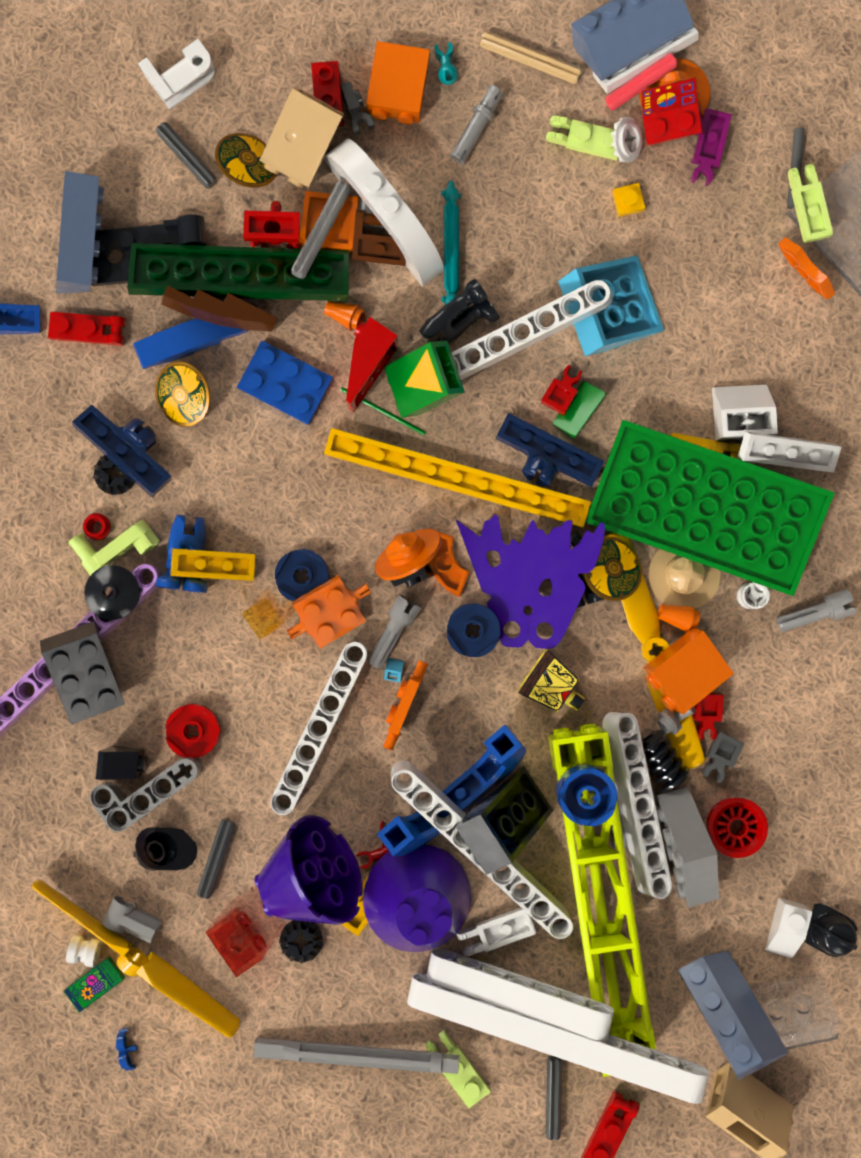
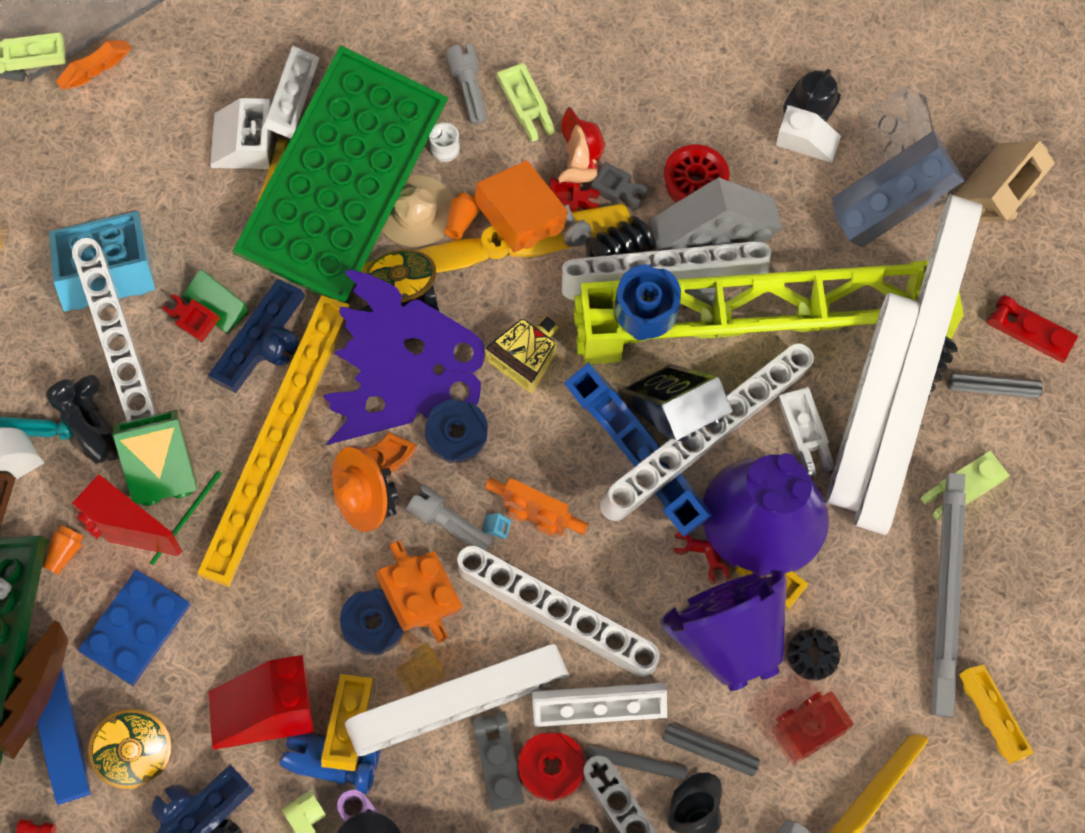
camera: 85 degrees left, 20 degrees down
none -> red slope [209,655,314,750]
none -> white beam [344,644,569,756]
none -> dark grey plate [472,711,525,811]
none -> yellowish green hinge [497,63,555,142]
none -> white brick [532,682,667,727]
none -> hair [558,106,606,183]
none -> dark grey bar [586,745,688,781]
none -> yellow plate [959,664,1034,764]

